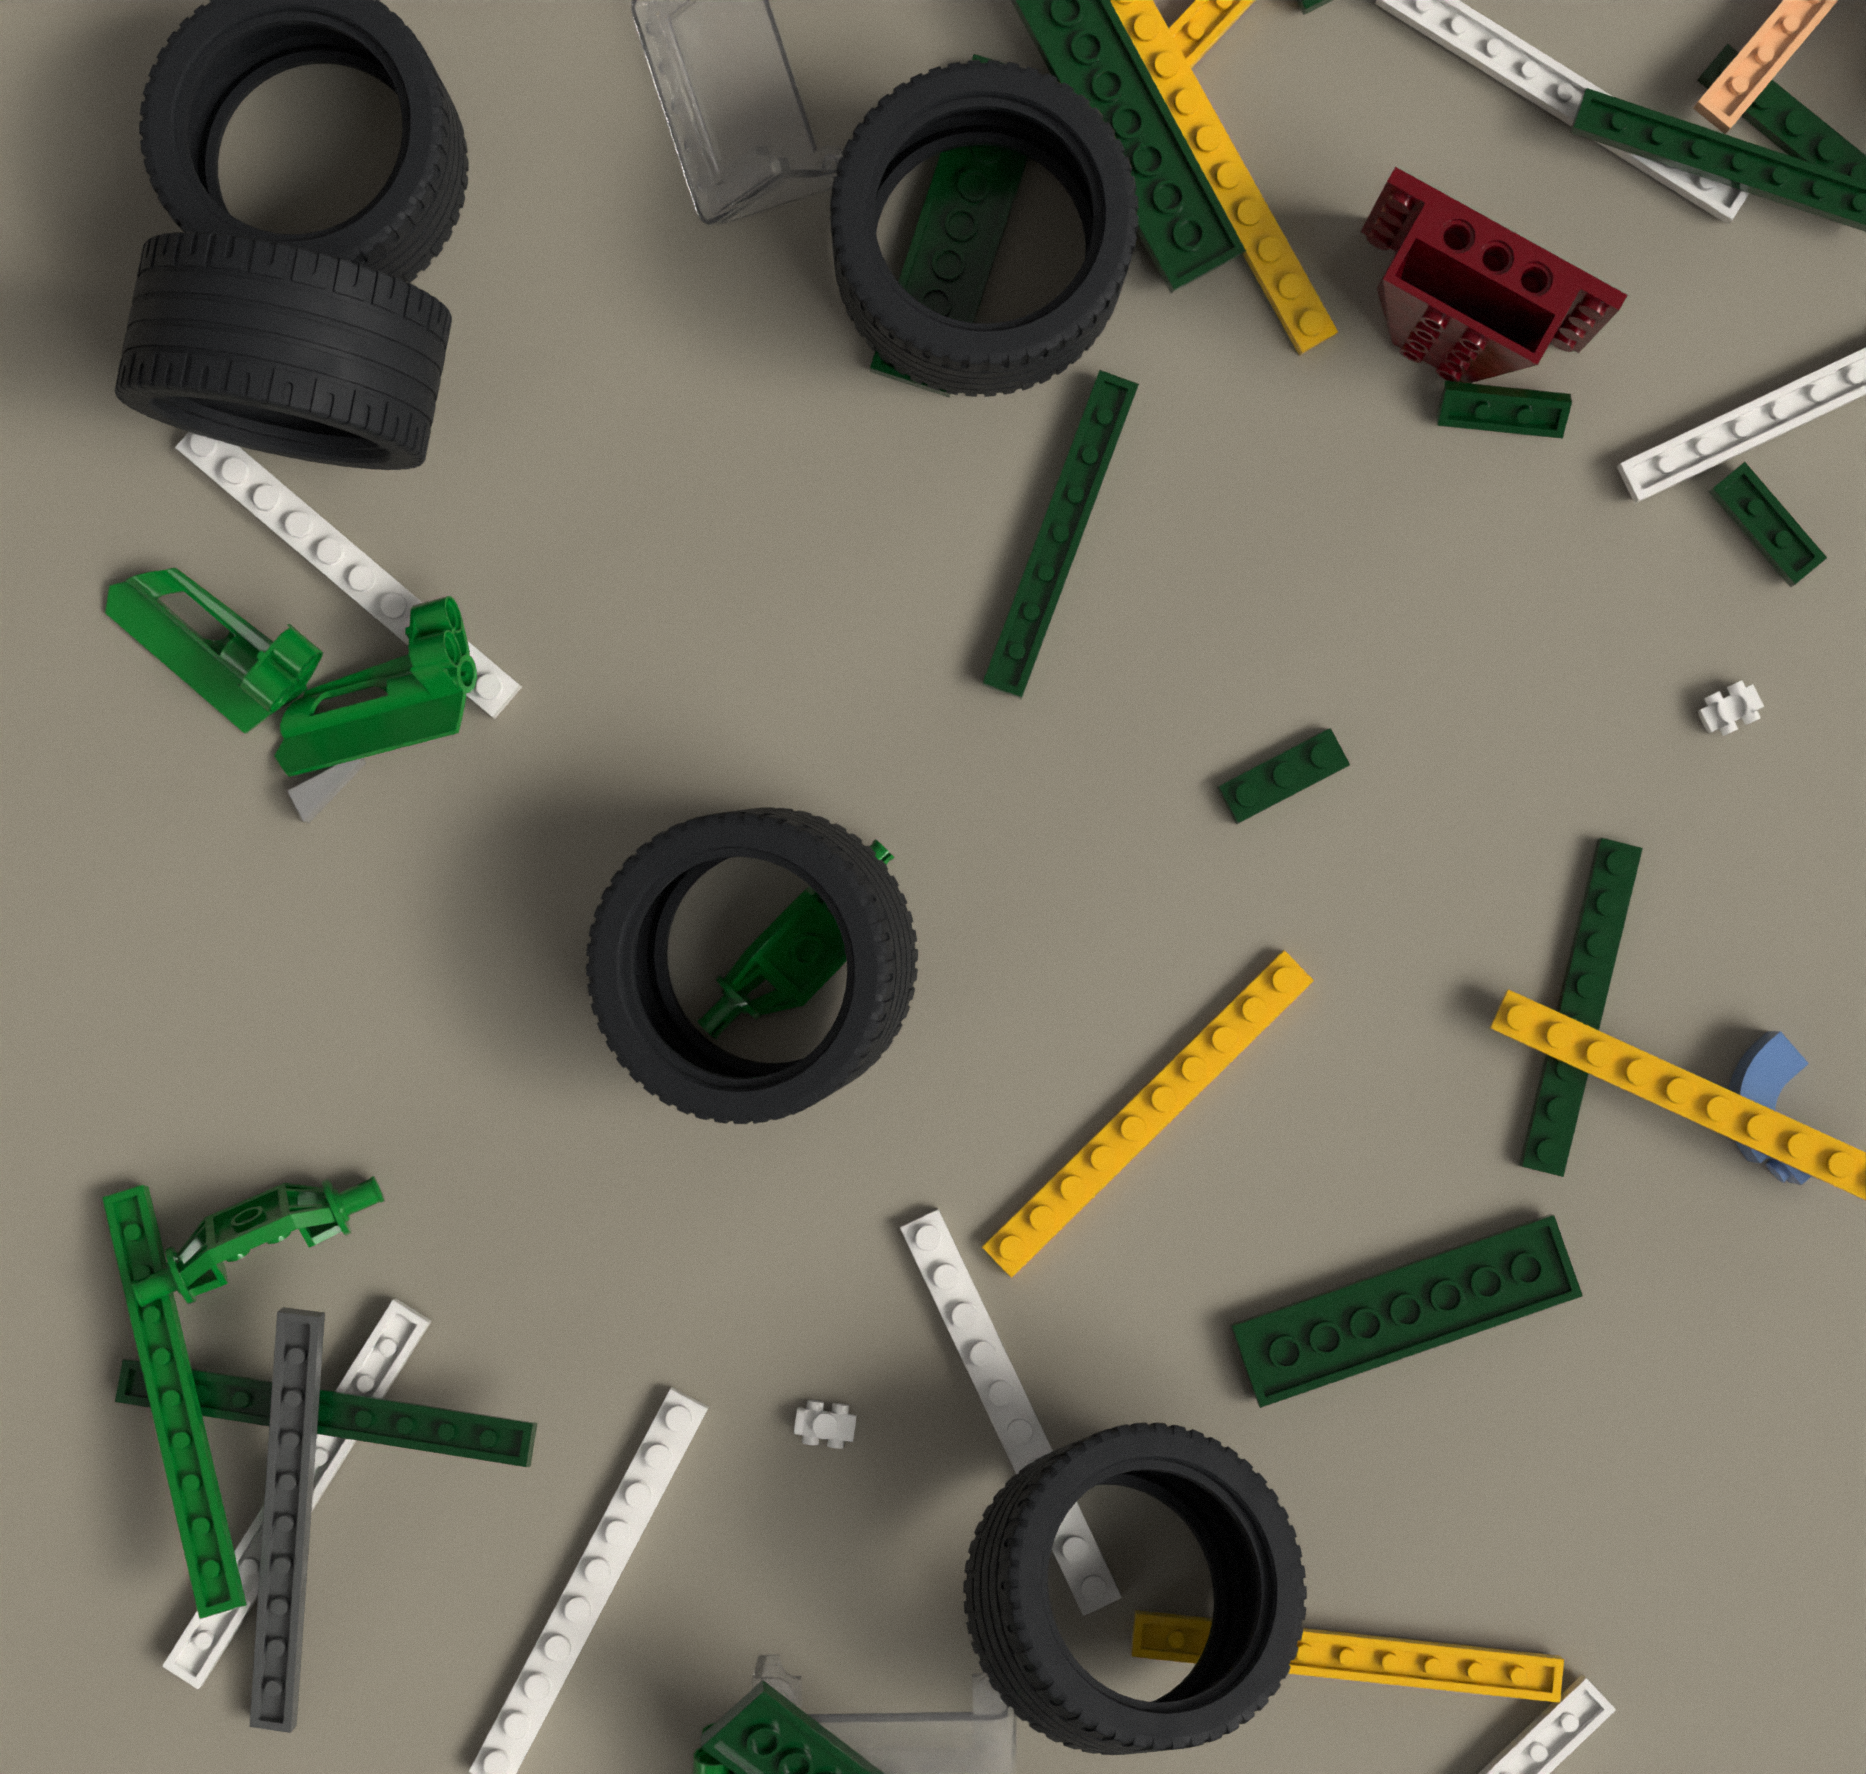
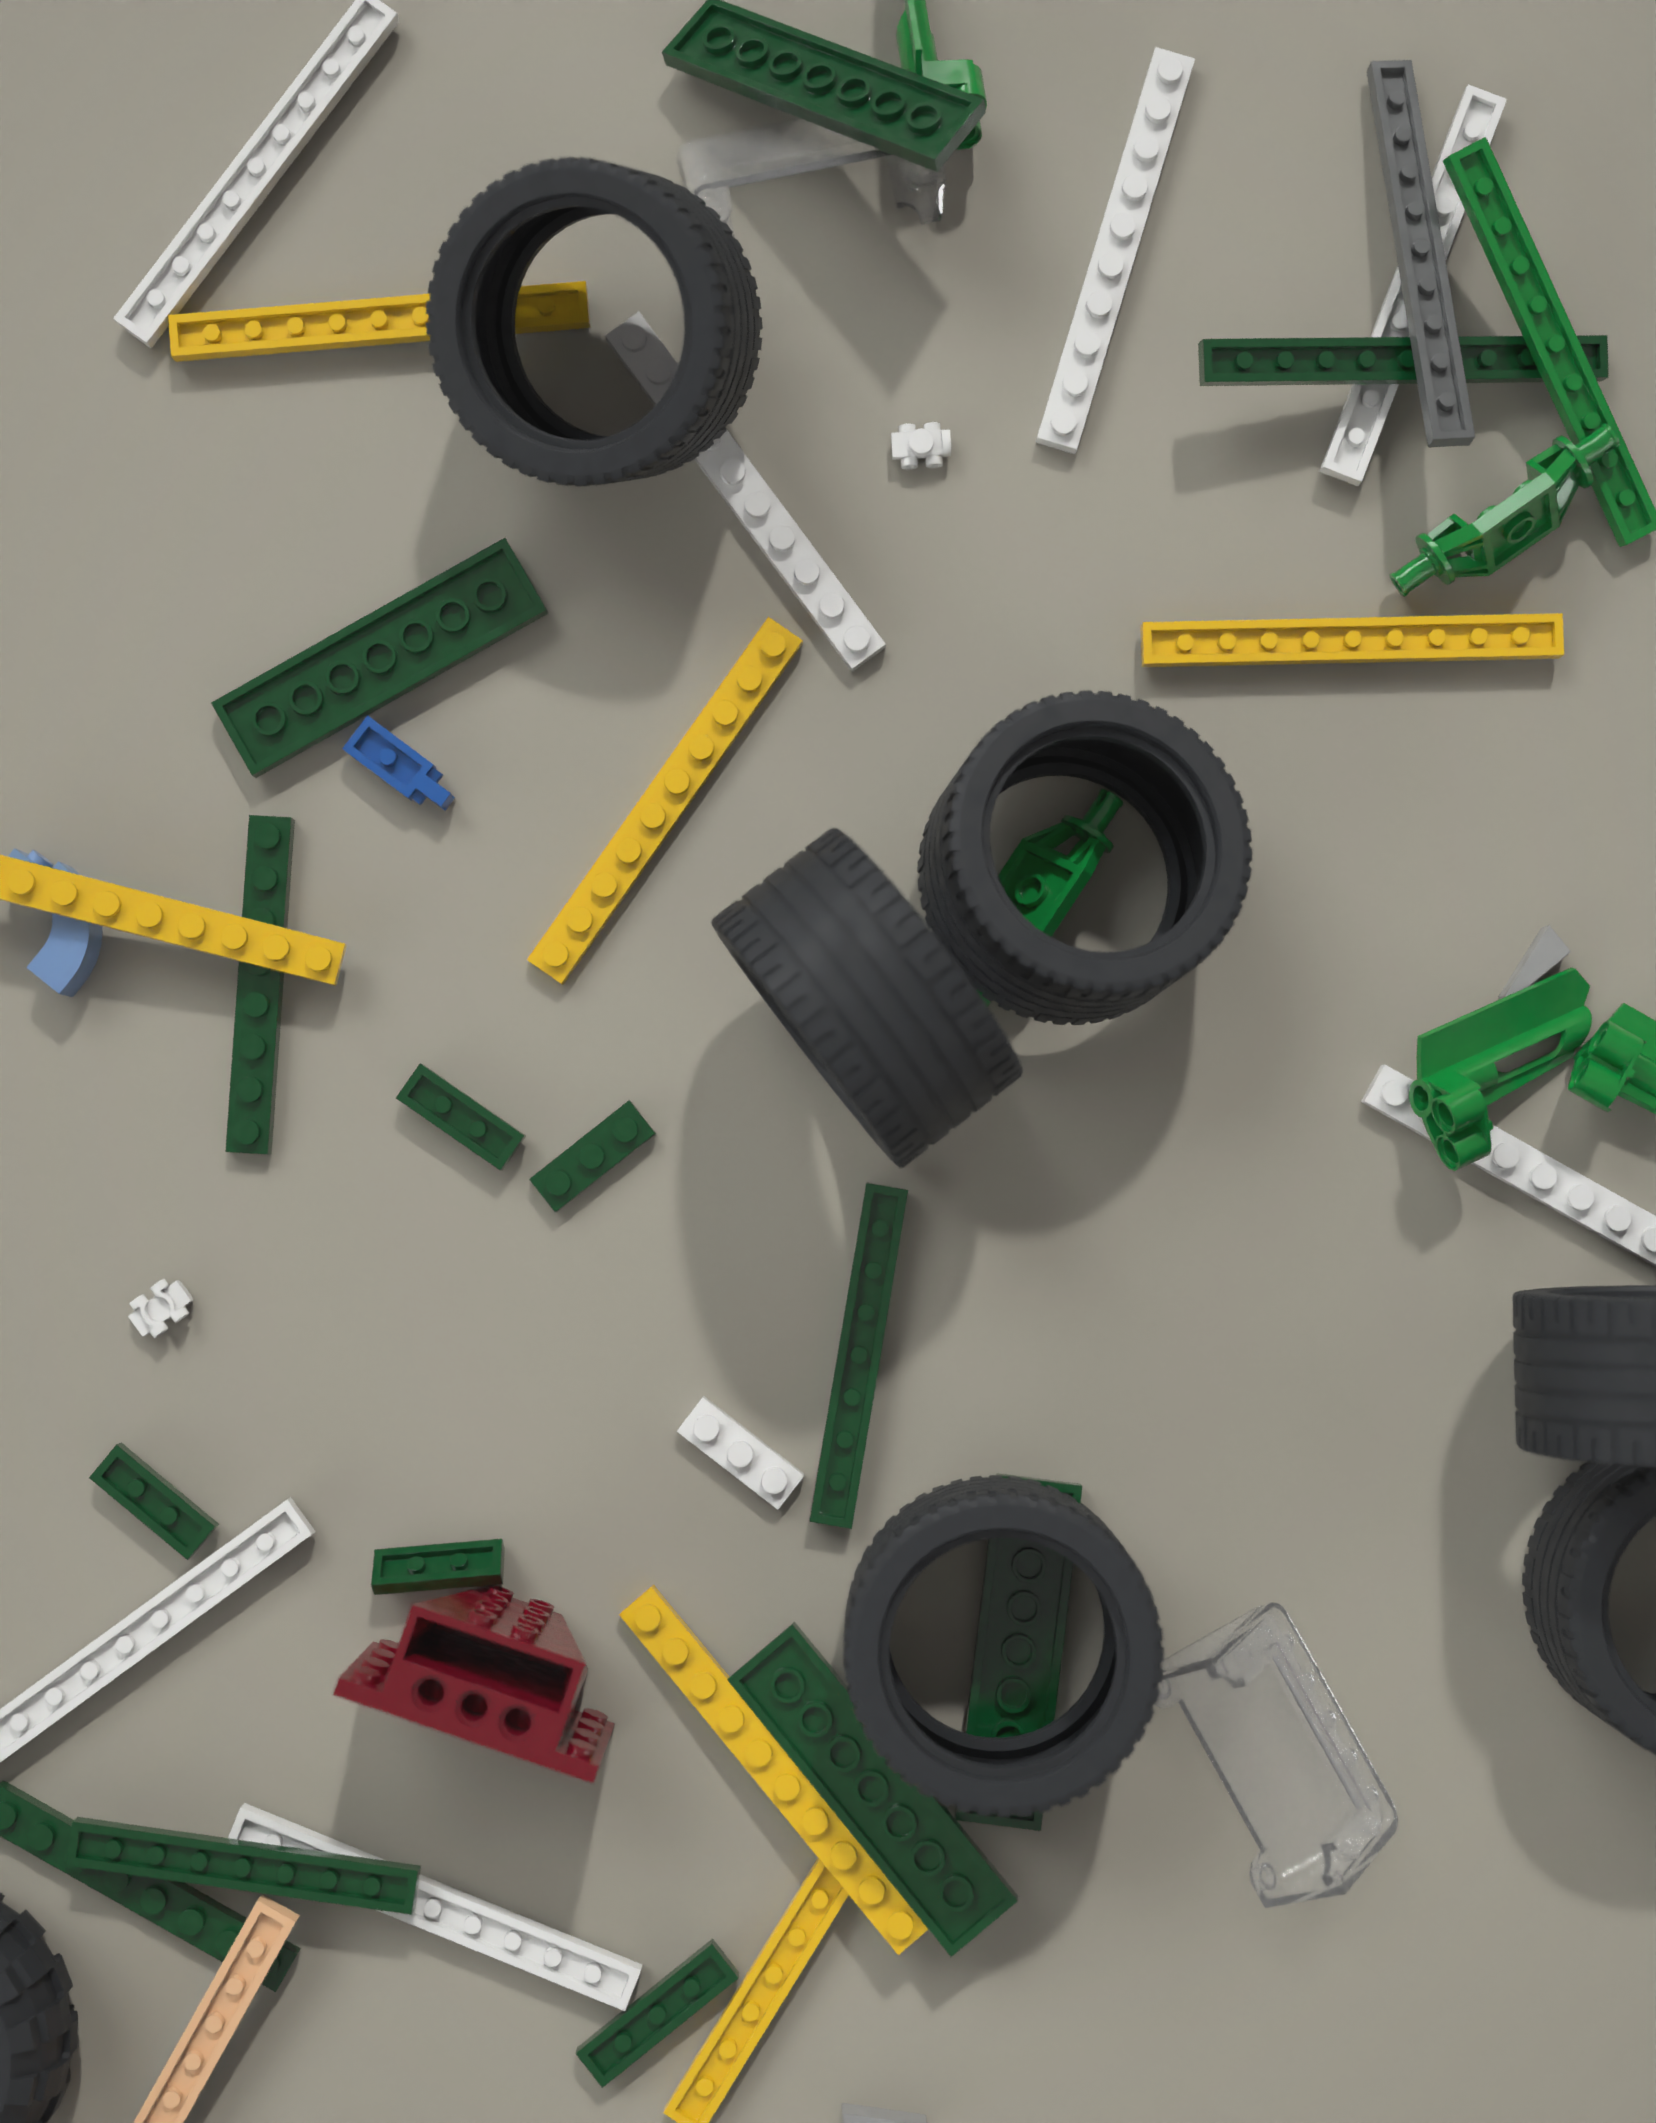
camera: 160 degrees right, 0 degrees up
none -> blue hinge [342,715,455,811]
none -> dark green plate [396,1063,526,1171]
none -> white plate [677,1396,804,1509]
none -> black tyre [711,828,1023,1168]
none -> yellow plate [1140,613,1564,667]

